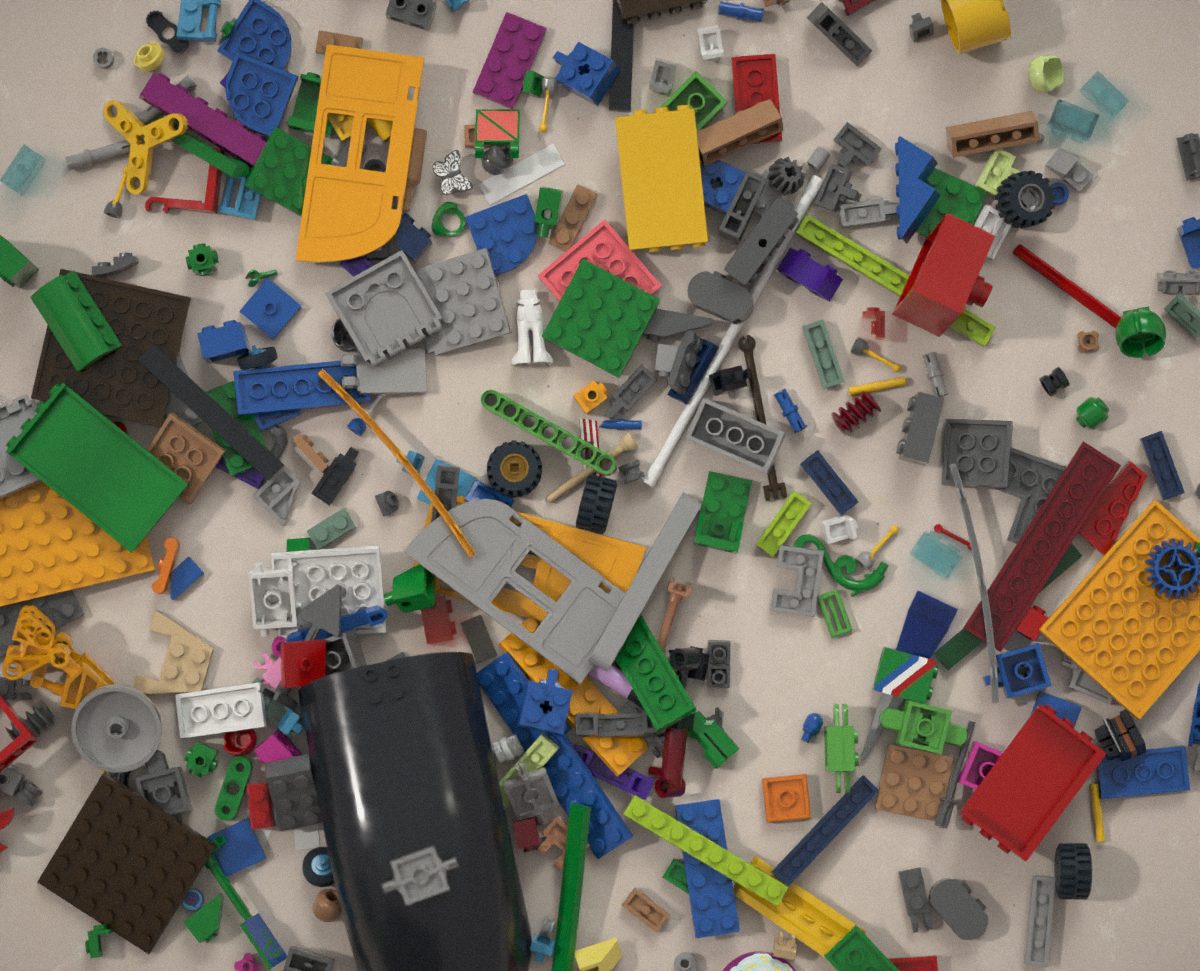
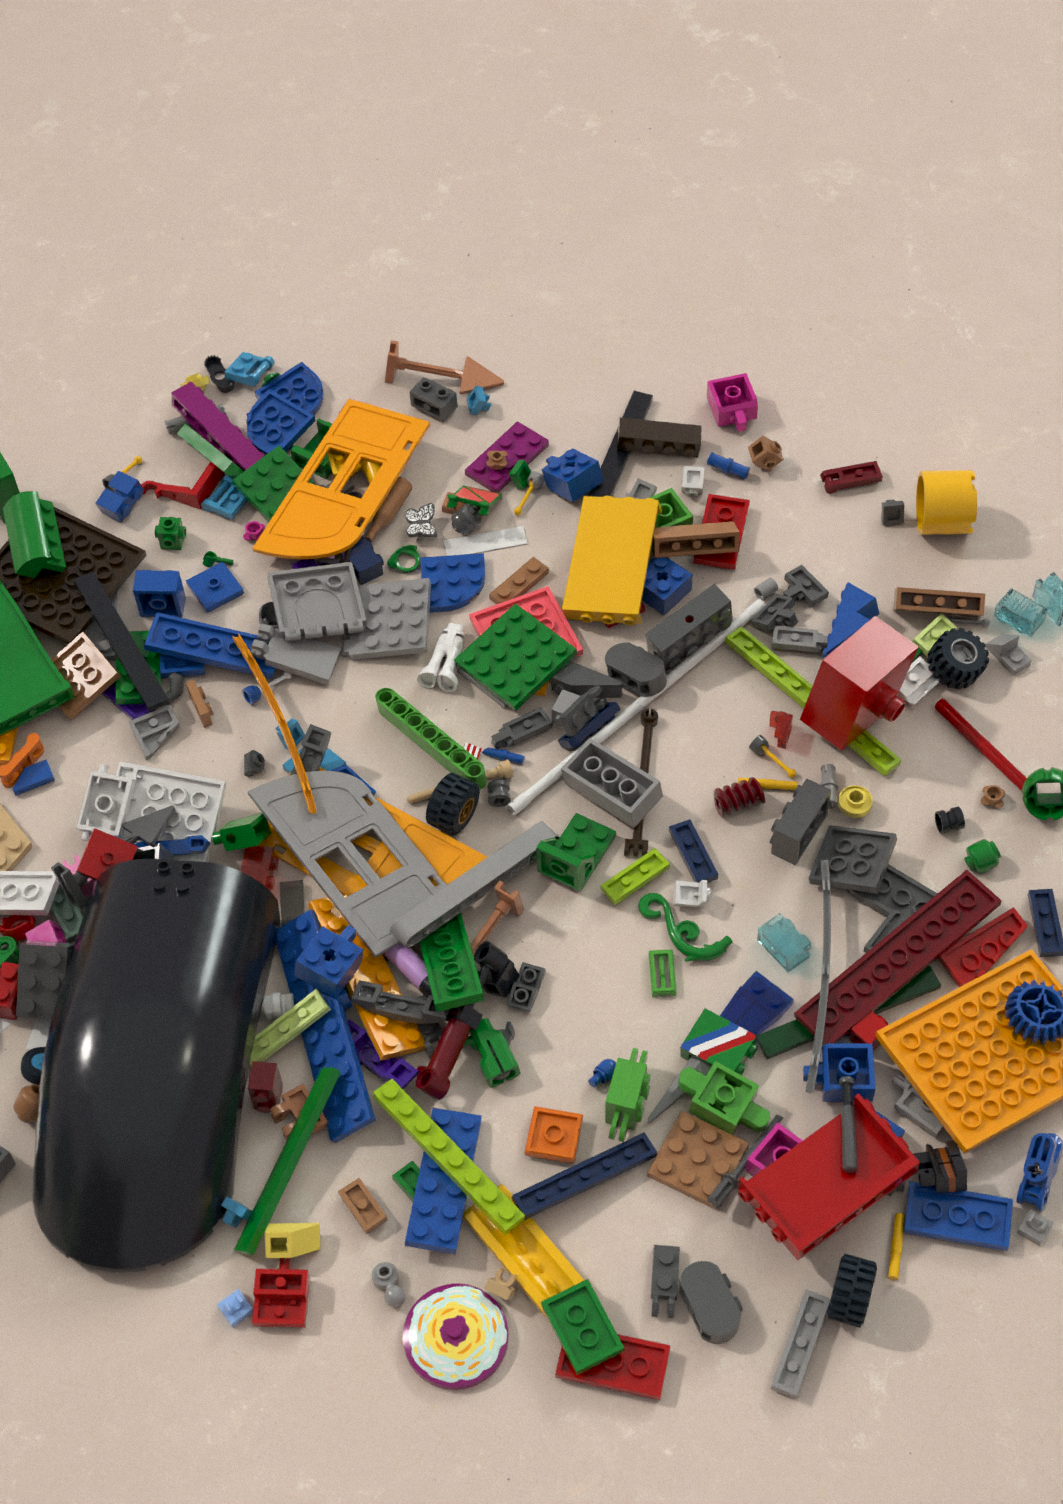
camera: 20 degrees right, 30 degrees down
clear light blue brick [0,144,46,196] -> none
light grey pin [65,140,130,171] -> none
dark grey slope [92,253,139,277] -> none
light grey bush [93,48,114,69] -> none
yellow piece [103,100,188,194] -> none
black wheel [237,345,278,370] -> none
dark azure tile [277,708,304,735] -> none
sand green plate [307,508,356,550] -> none
black hinge [311,447,359,506] -> none
light grey plate [382,846,458,905] -> none
black wheel [487,440,542,498] -> none
light grey plate [503,763,559,826] -> none
green torso [534,187,563,238] -> none
light grey bush [539,916,556,938] -> none
light orange brick [573,380,608,415] -> none
black brick [708,365,751,396] -> none
dark grey slope [719,171,767,244] -> none
dark grey gear [767,156,806,196] -> none
light grey plate [770,545,824,617] -> none
blue pin [773,388,807,434] -> none
dark purple brick [776,248,843,302] -> none
sand green plate [802,319,845,389] -> none
dark grey slope [806,2,872,67] -> none
hinge [855,525,899,571] -> none
red hinge [934,524,972,550] -> none
yellowish green hair [1028,55,1064,93] -> none
blue tile [1052,183,1069,206] -> none
none -> blue piece [95,470,144,523]
none -> dark pink plate [243,521,266,541]
none -> medium nougat plate [487,450,508,470]
none -> light yellow plate [838,785,873,818]
none -> dark grey piece [839,1076,858,1173]

